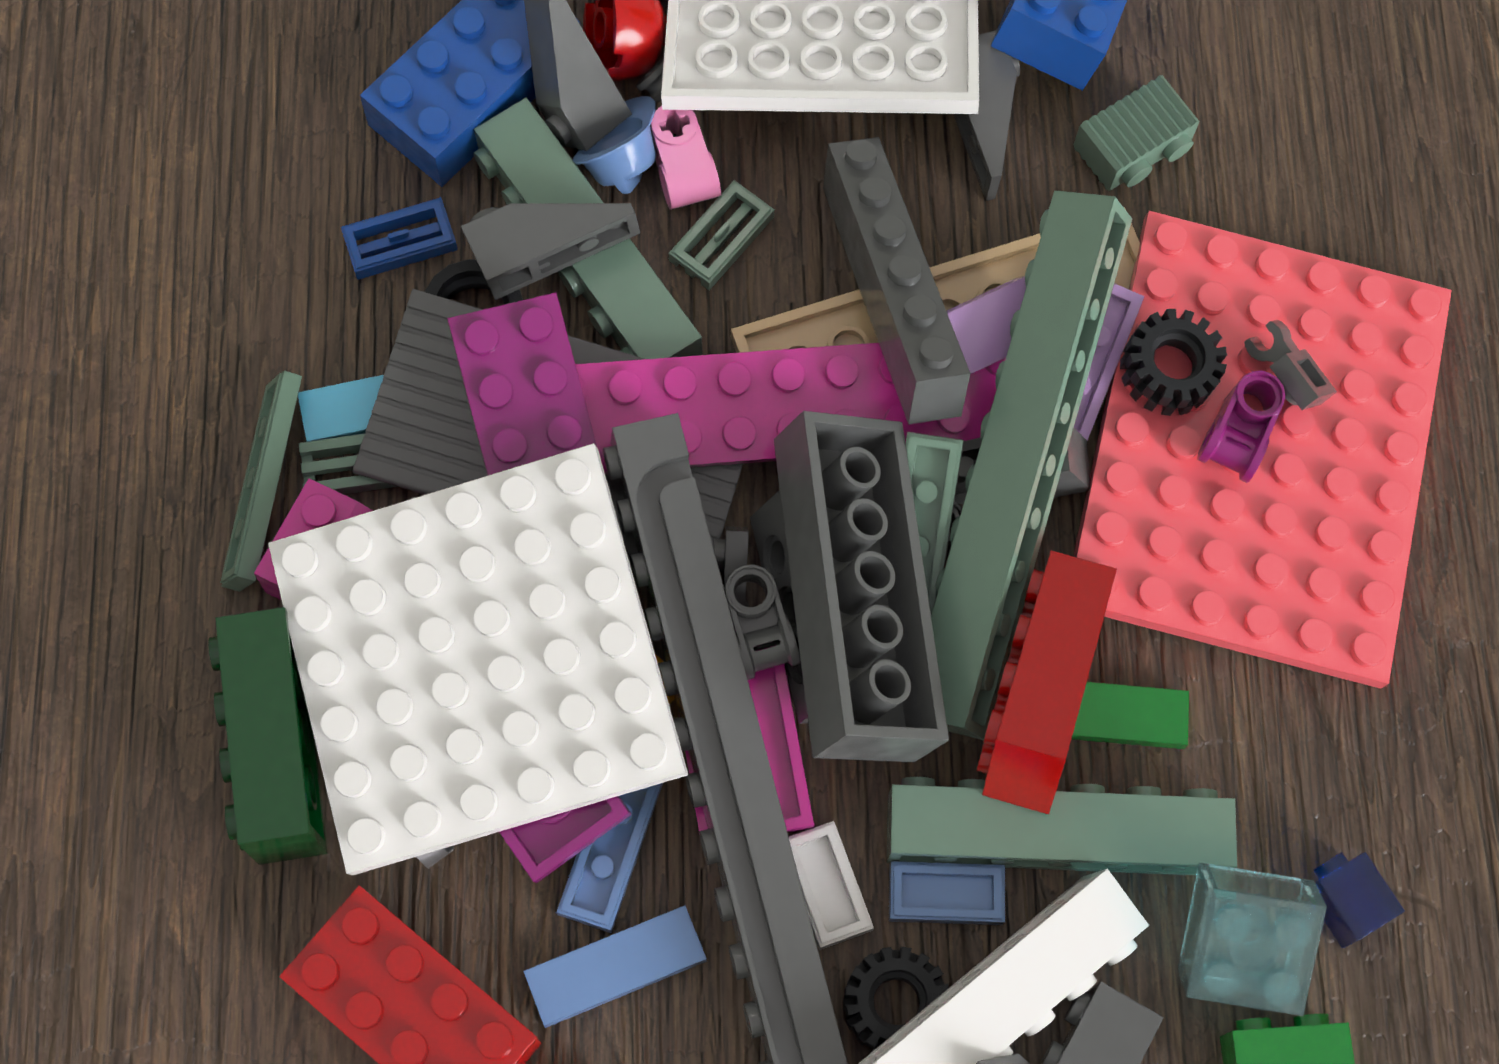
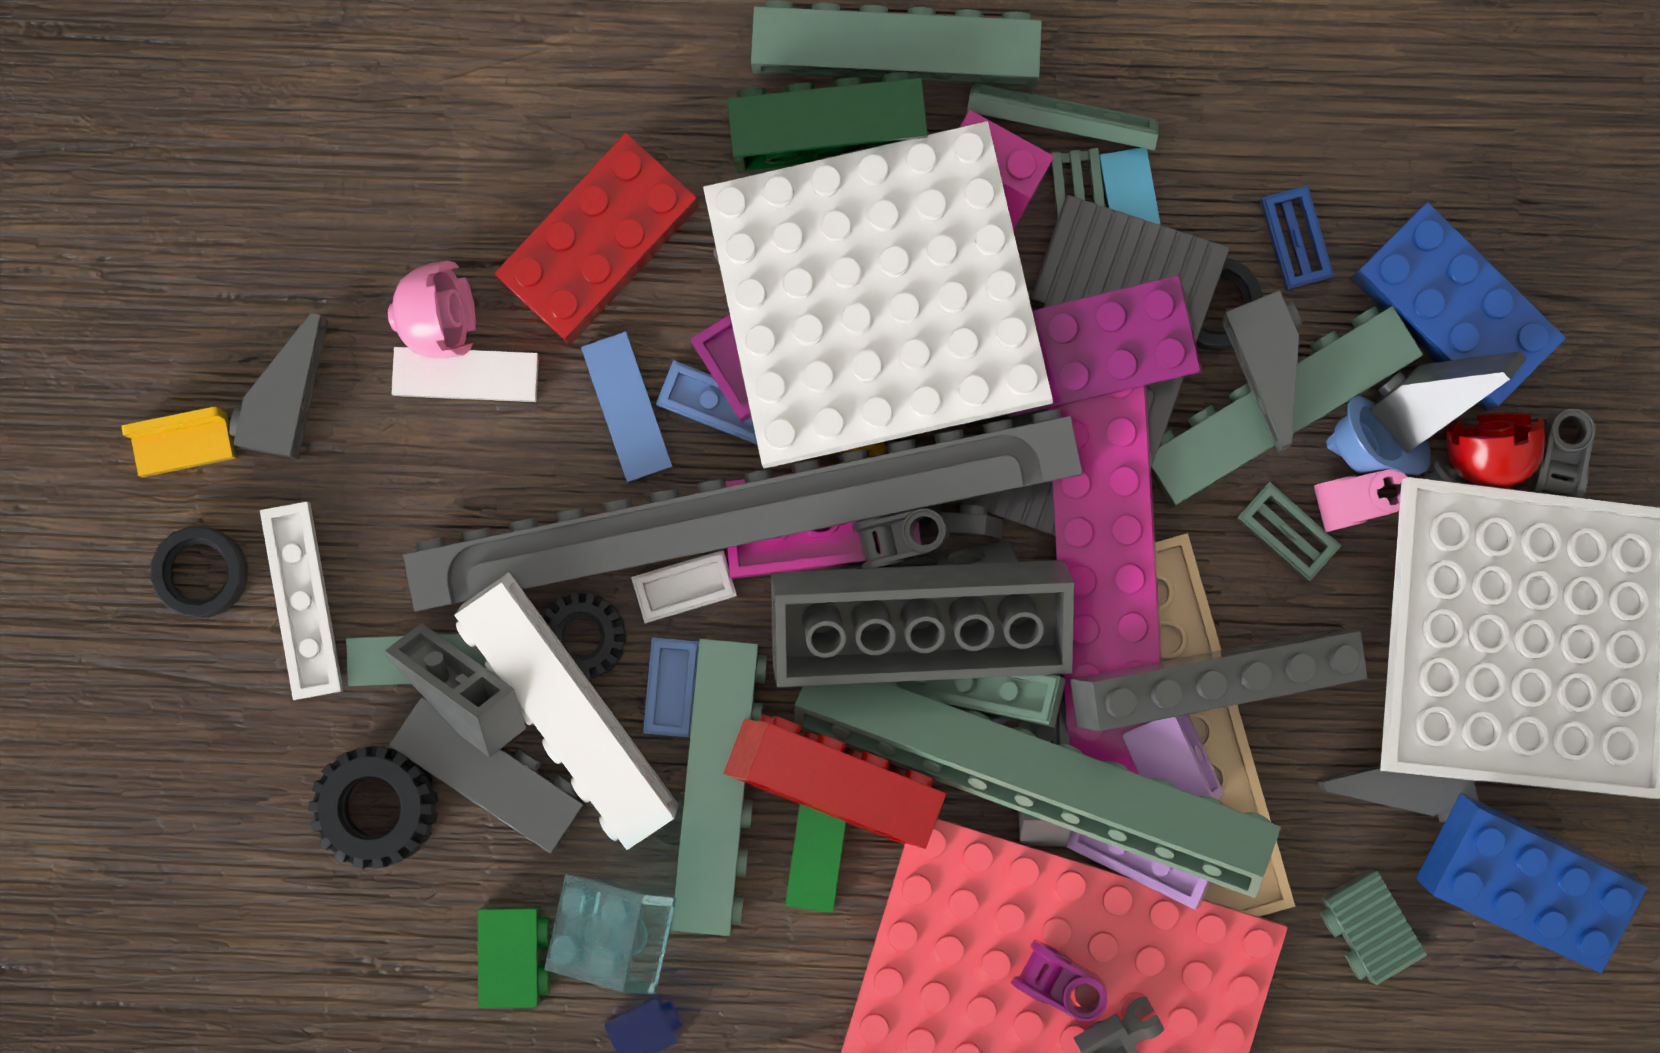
camera: 100 degrees right, 15 degrees up
black tyre [1120,309,1227,416] -> none
none -> sand green brick [751,0,1042,87]

